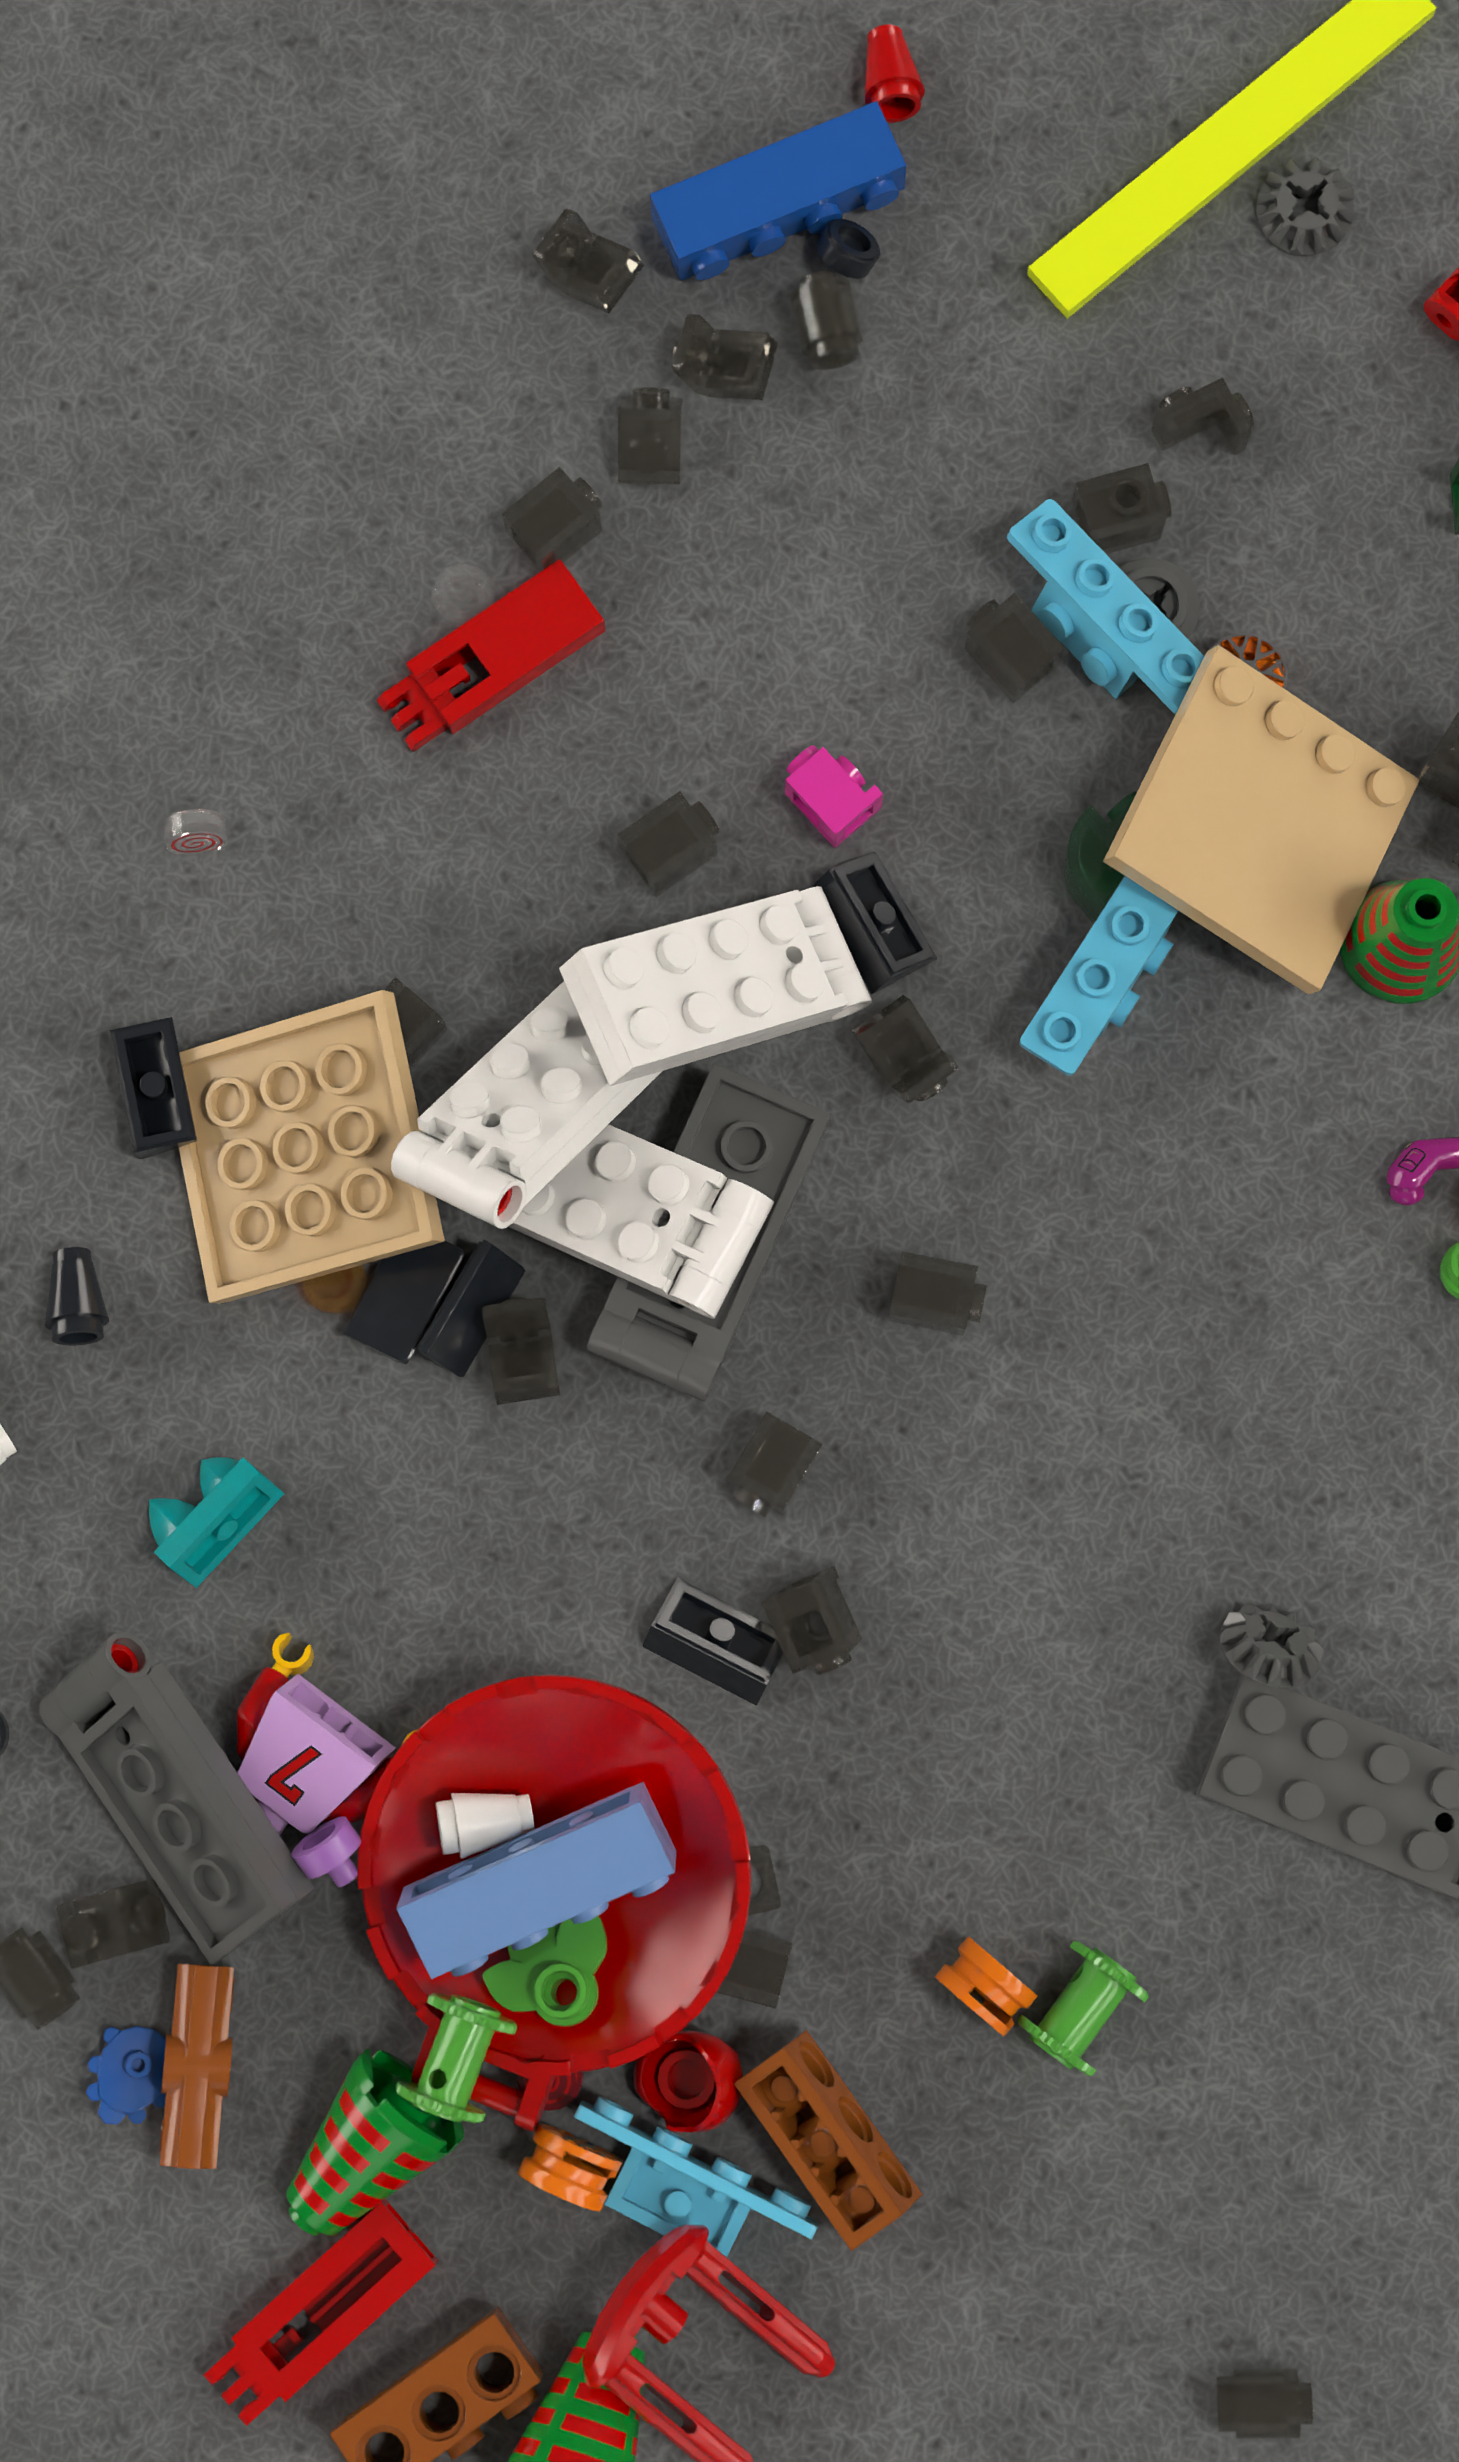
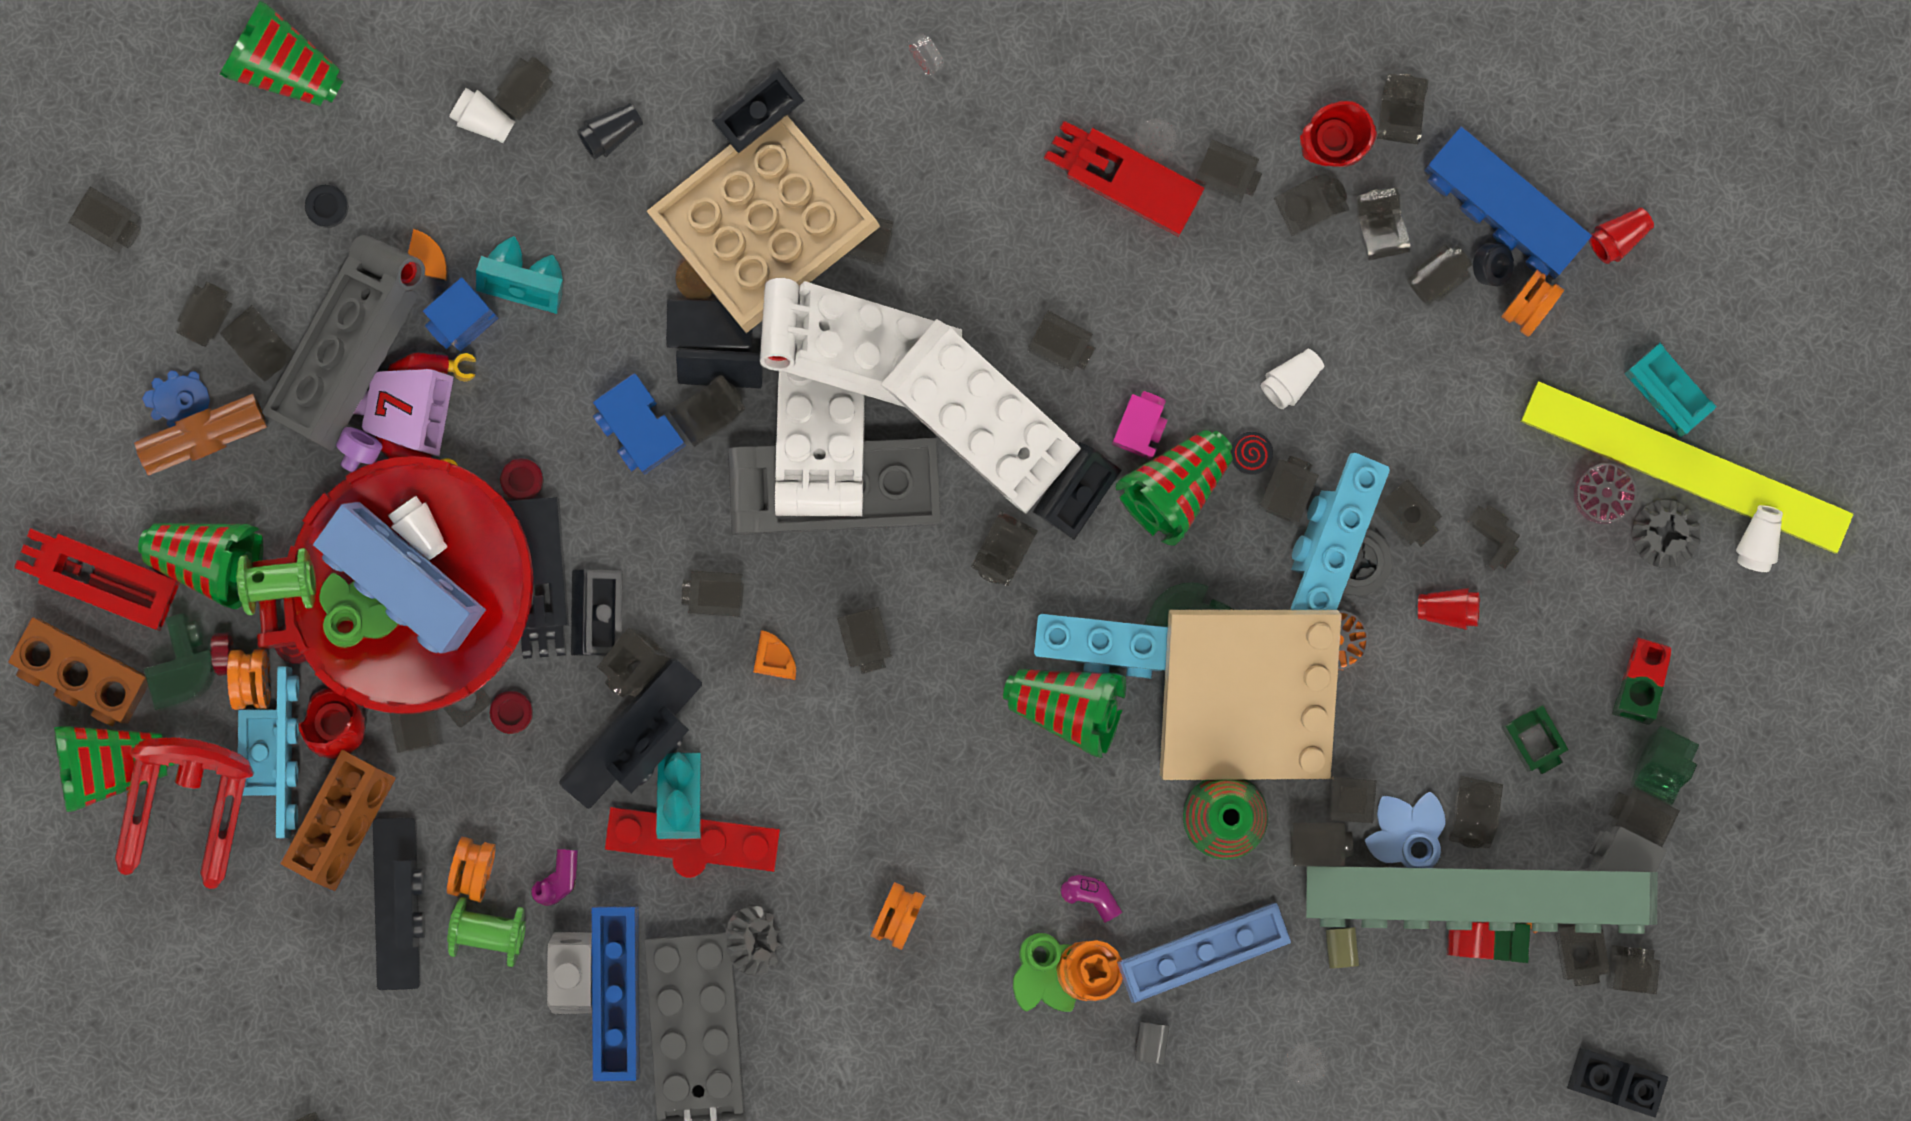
camera: 65 degrees right, 5 degrees up
none -> clear green brick [144,613,216,711]
none -> dark red tile [211,632,234,676]
none -> black bracket [373,818,425,990]
none -> orange tile [408,229,448,281]
none -> blue brick [423,277,499,352]
none -> dark red tile [489,691,533,734]
none -> dark red tile [500,458,544,500]
none -> black hinge [506,497,569,659]
none -> magenta arm [531,849,578,906]
none -> light grey torso [547,932,592,1014]
none -> black bracket [559,658,702,809]
none -> blue brick [592,906,640,1081]
none -> blue brick [593,373,686,475]
none -> red hinge [605,807,780,878]
none -> teal tile [656,751,702,839]
none -> orange tile [753,630,796,680]
none -> orange wheel [871,882,926,950]
none -> green cone [1003,669,1126,758]
none -> green cone [1116,430,1233,546]
none -> black tile [1230,432,1273,475]
none -> white cone [1261,348,1324,409]
none -> red hair [1300,101,1377,167]
none -> red cone [1418,588,1480,630]
none -> orange wheel [1501,269,1564,337]
none -> wheel [1574,463,1637,524]
none -> teal hinge [1624,343,1717,437]
none -> white cone [1736,505,1783,572]

